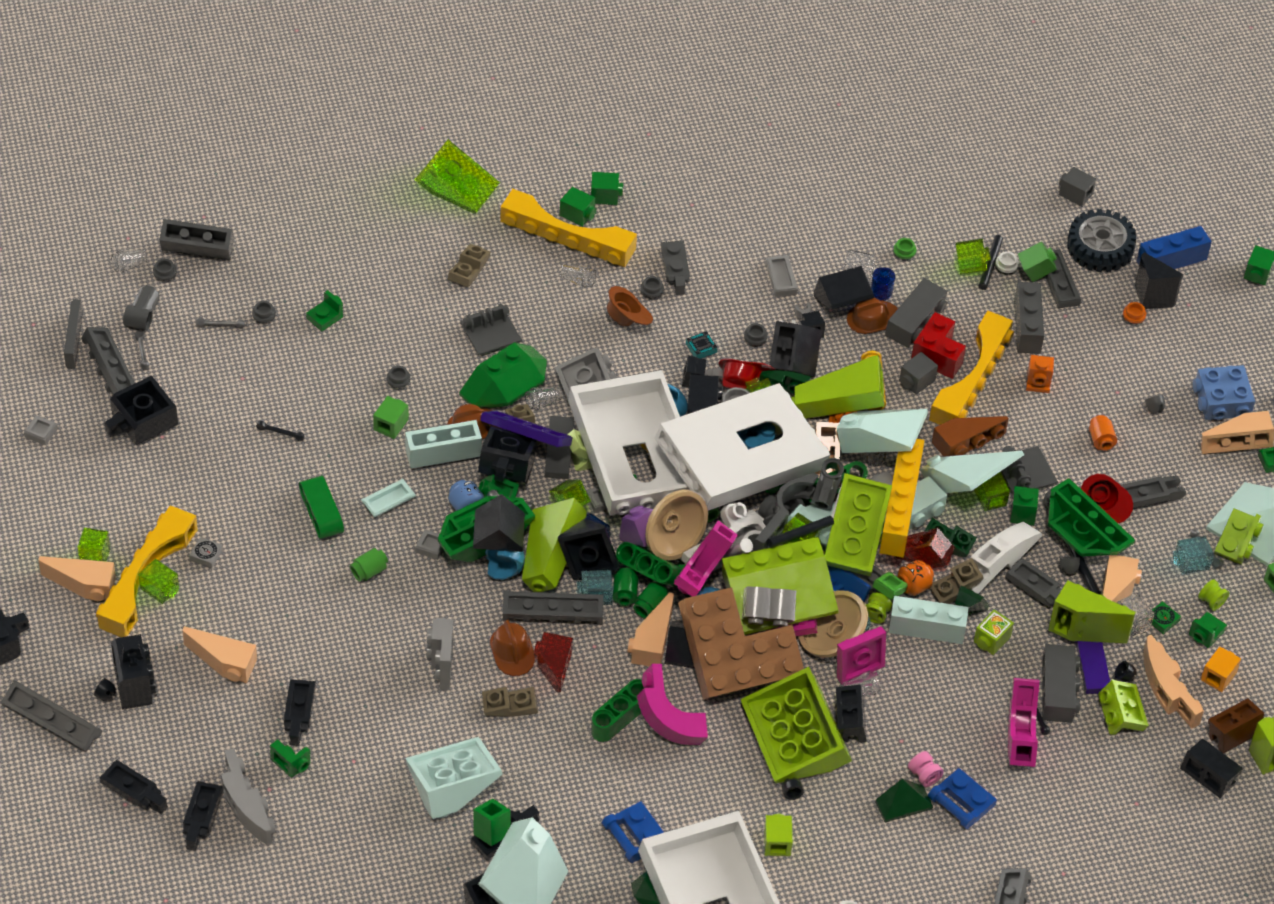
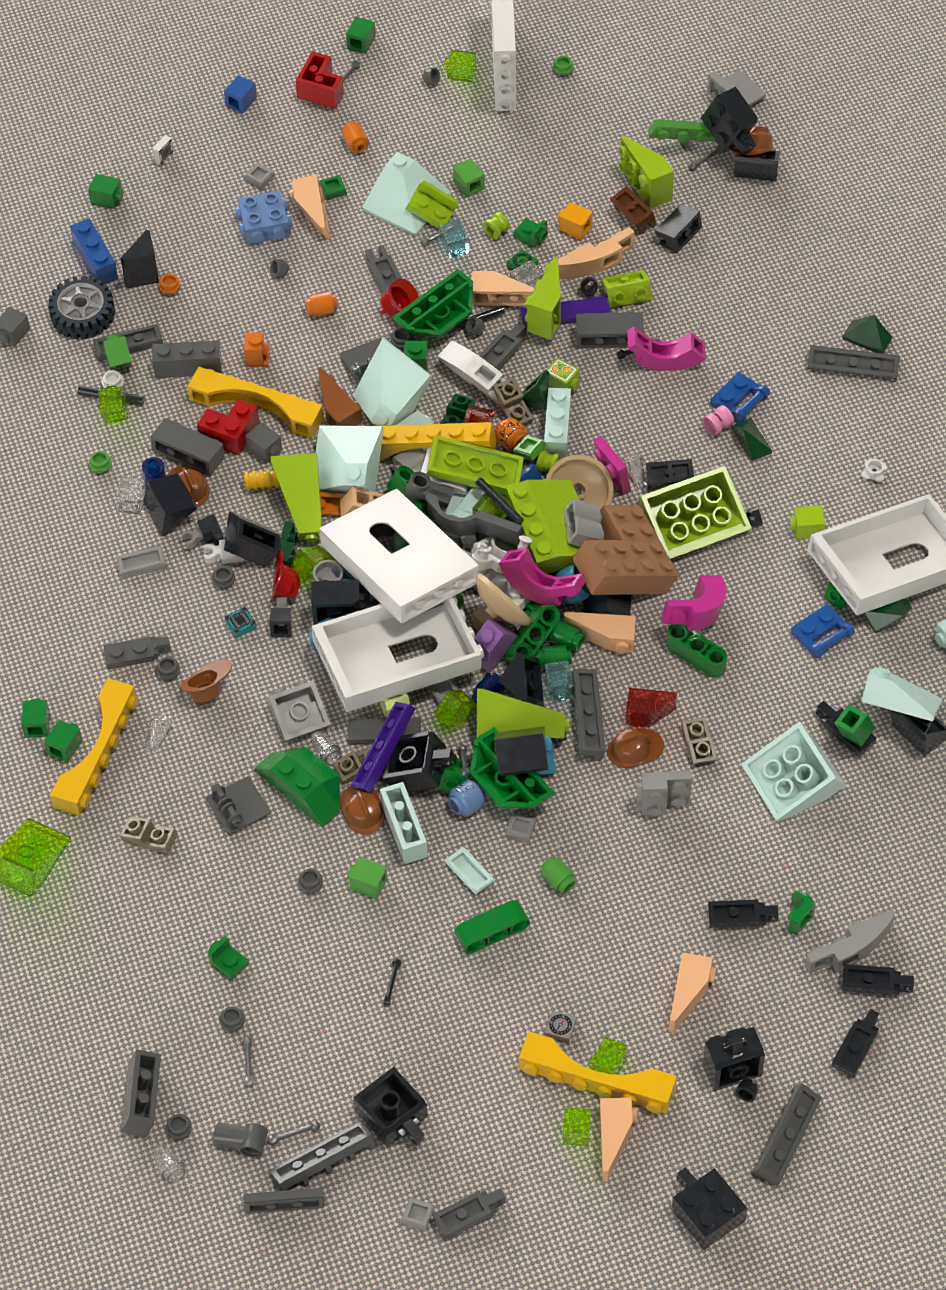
camera: 90 degrees left, 5 degrees up
none -> dark grey hinge [432,1188,506,1240]

